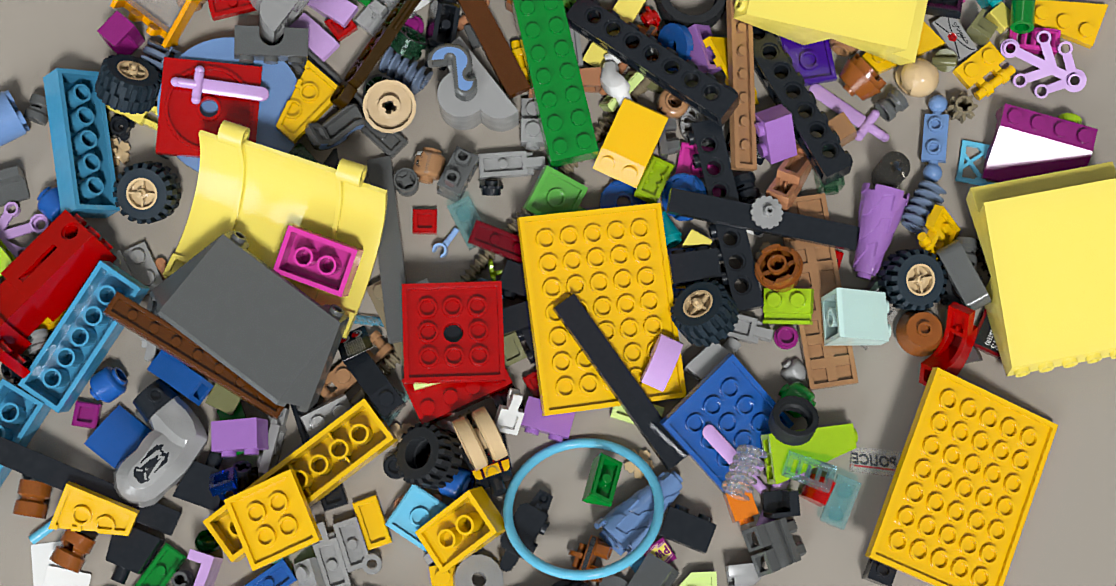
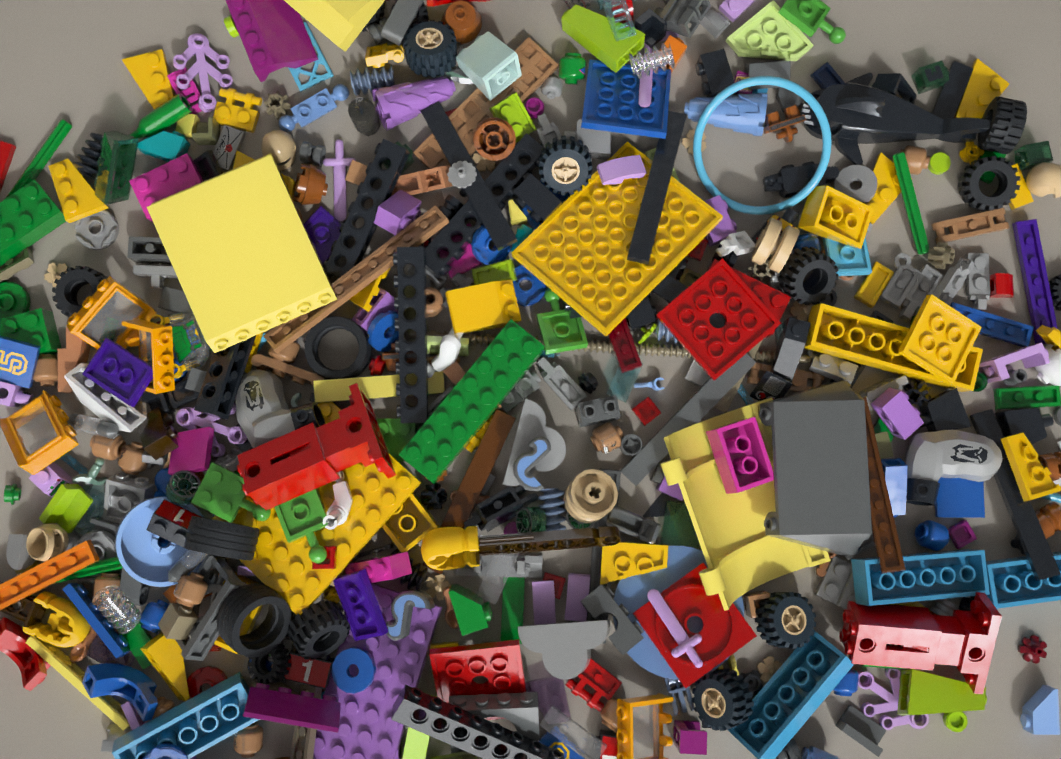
camera: 130 degrees left, 5 degrees up
clear blue tile [209,467,238,500] -> none
green slope [582,453,623,507] -> none
black tyre [768,396,819,446] -> none
olive plate [932,48,958,72] -> none
none -> medium nougat panel [743,590,770,618]

